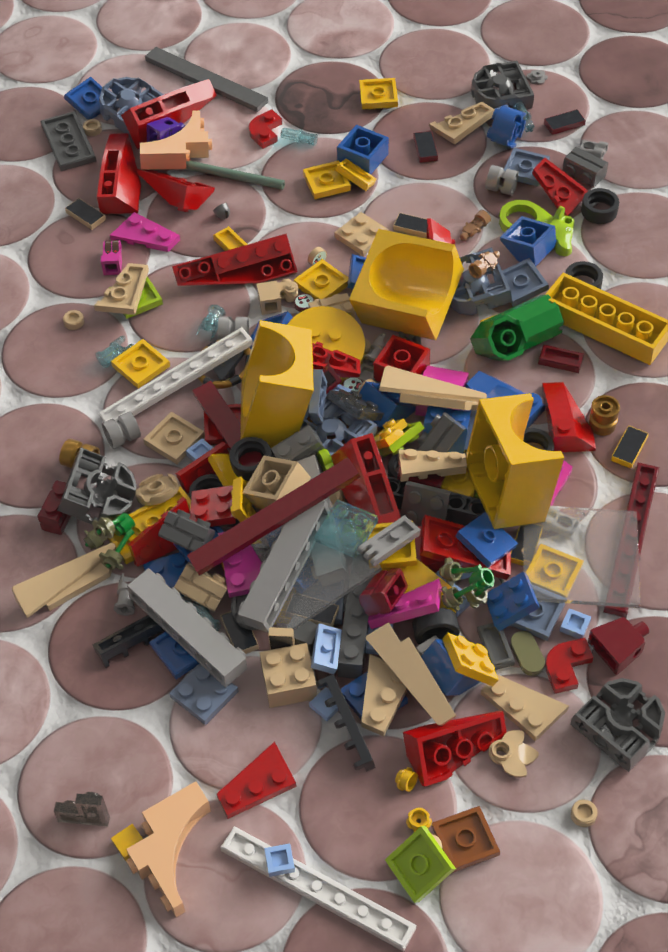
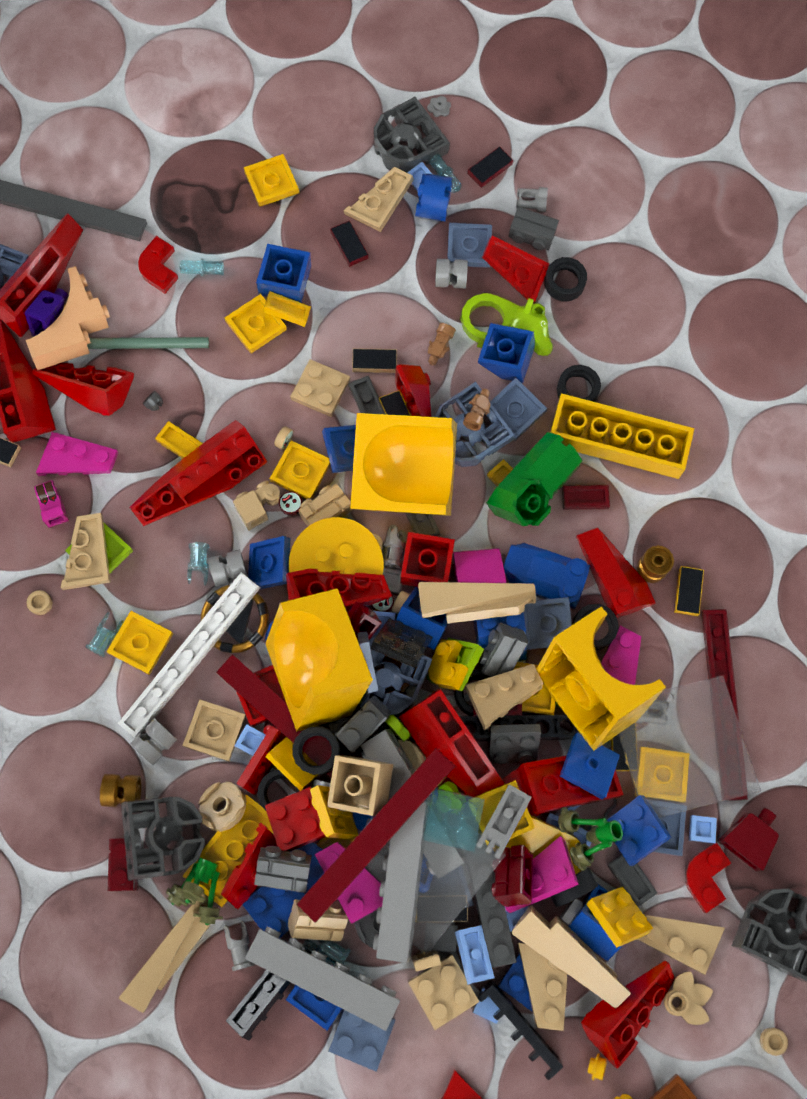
camera: 25 degrees left, 20 degrees up
black tile [220,611,259,654] -> none
olive tile [510,631,545,676] -> none

